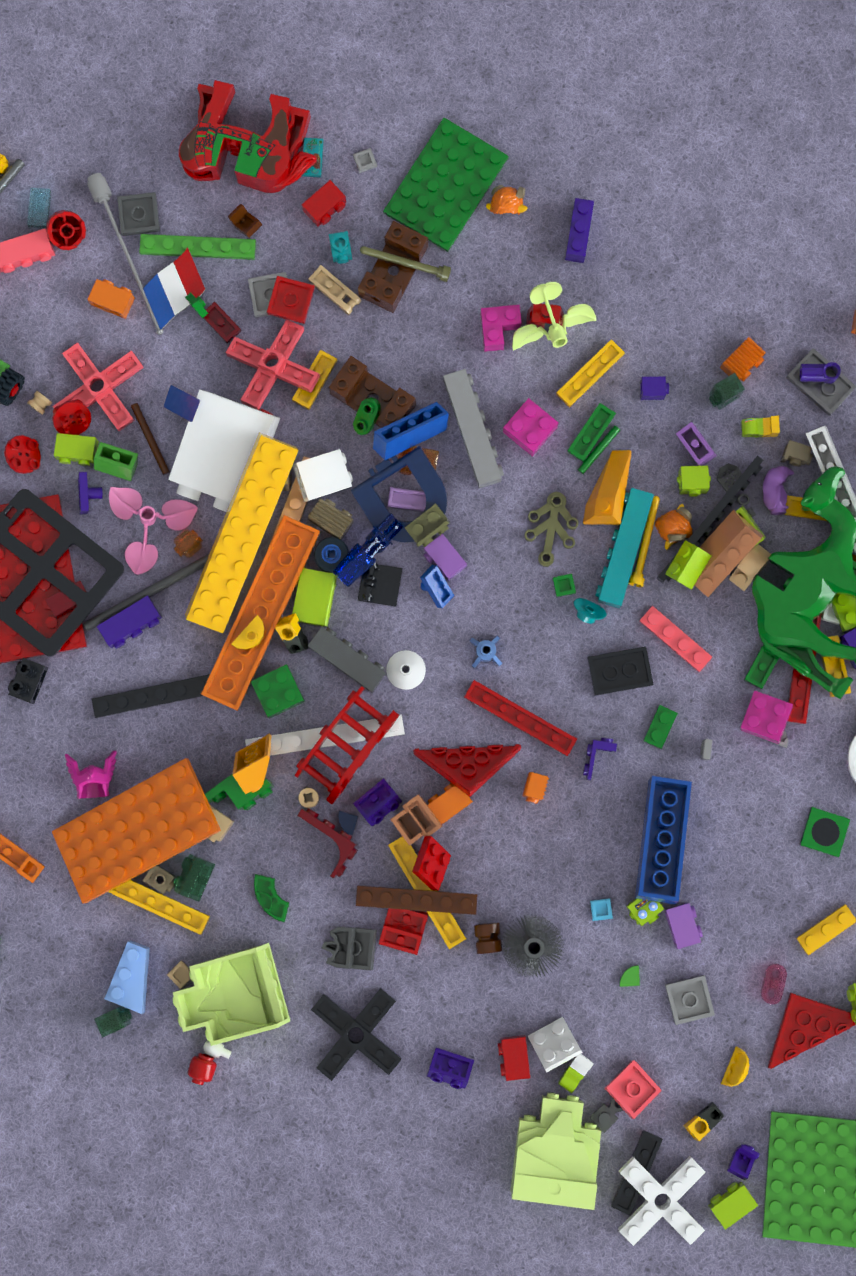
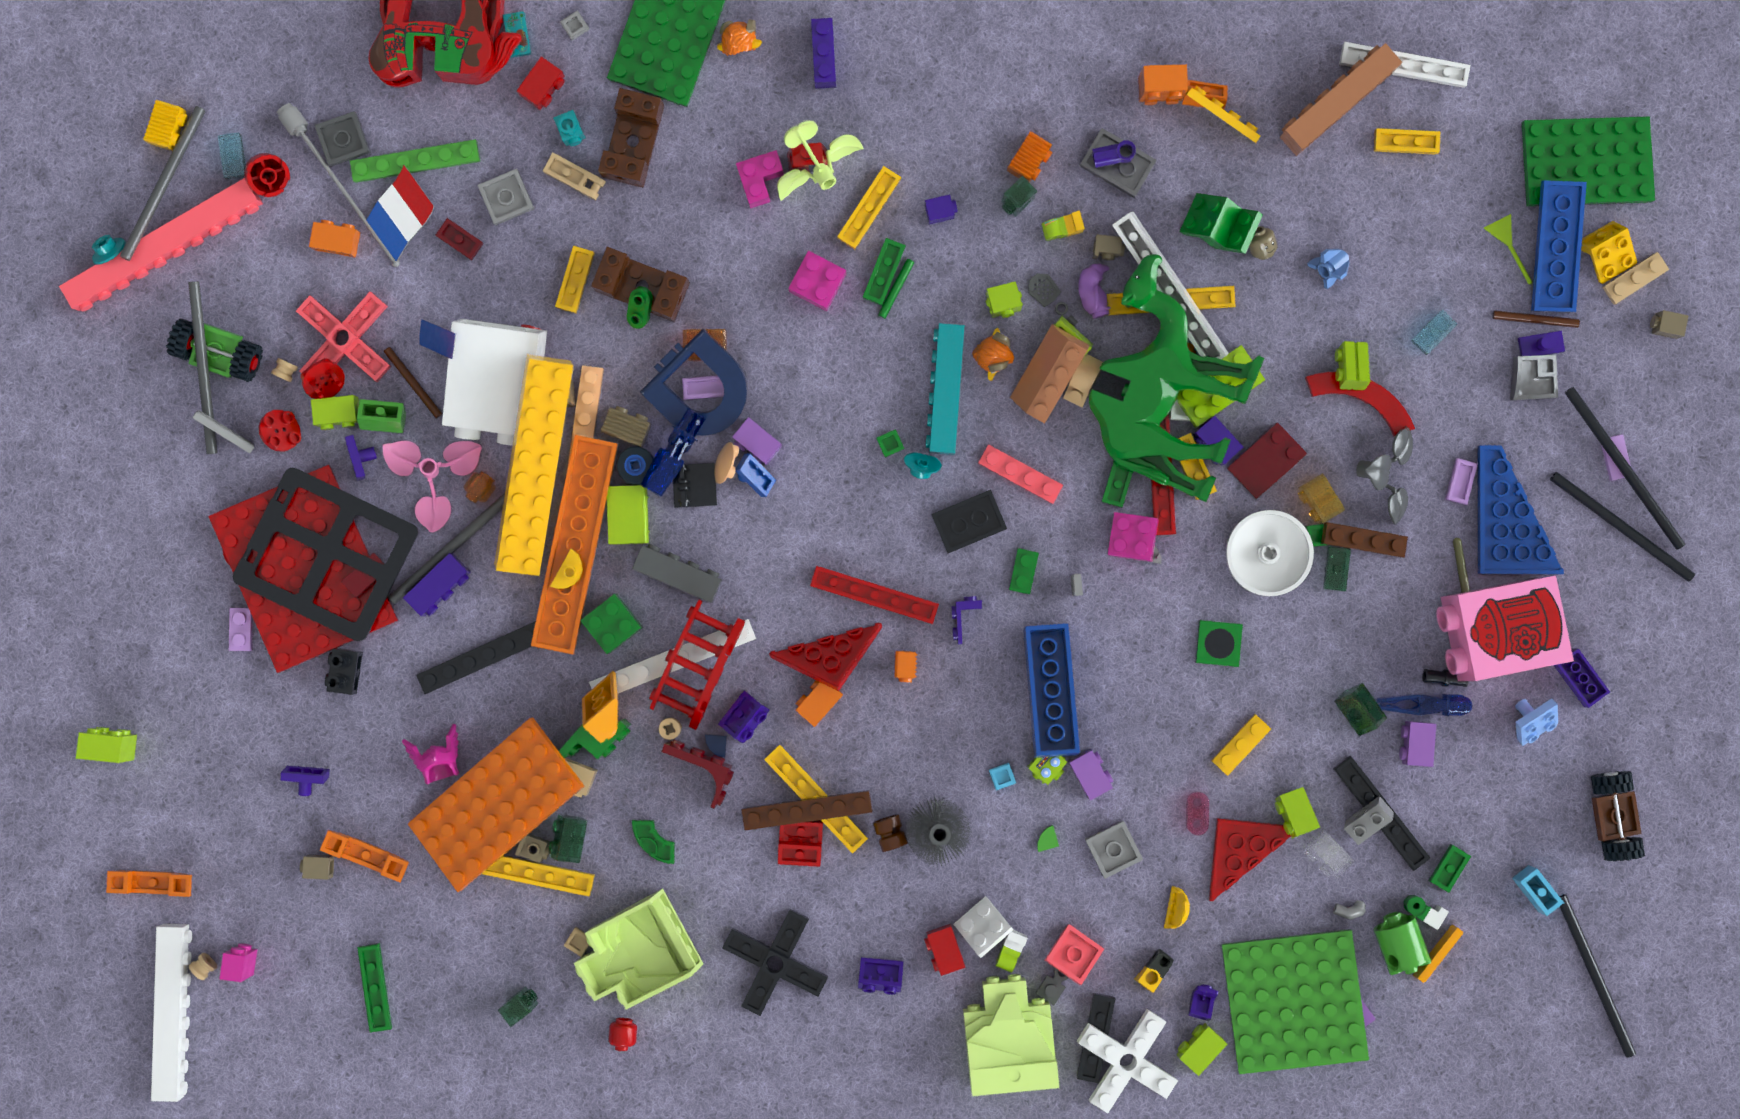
camera: 15 degrees left, 5 degrees up
light blue wedge [104,941,150,1014] -> none
green plate [185,292,208,318] -> none
white cylinder [203,1040,232,1059] -> none
coral piece [225,319,320,410] -> none
reddish brown bracket [228,204,262,238] -> none
red plate [267,276,315,324] -> none
leg [275,613,309,654] -> none
white brick [292,449,353,502] -> none
dark grey plate [321,927,377,971] -> none
olive piece [360,246,451,282] -> none
blue brick [373,402,449,460] -> none
white dish [386,650,426,690] -> none
nougat plate [390,794,443,846] -> none
olive bracket [405,503,450,547] -> none
red plate [412,836,451,891] -> none
light grey brick [443,369,504,489] -> none
medium blue brick [470,636,502,669] -> none
olive plant [524,492,579,567] -> none
light orange wedge [583,450,632,525] -> none
yellow piece [628,496,660,587] -> none
black plate [656,455,764,583] -> none
lime brick [665,540,712,590] -> none
medium lavender brick [676,422,717,466] -> none
none -> light nougat dish [714,442,739,484]

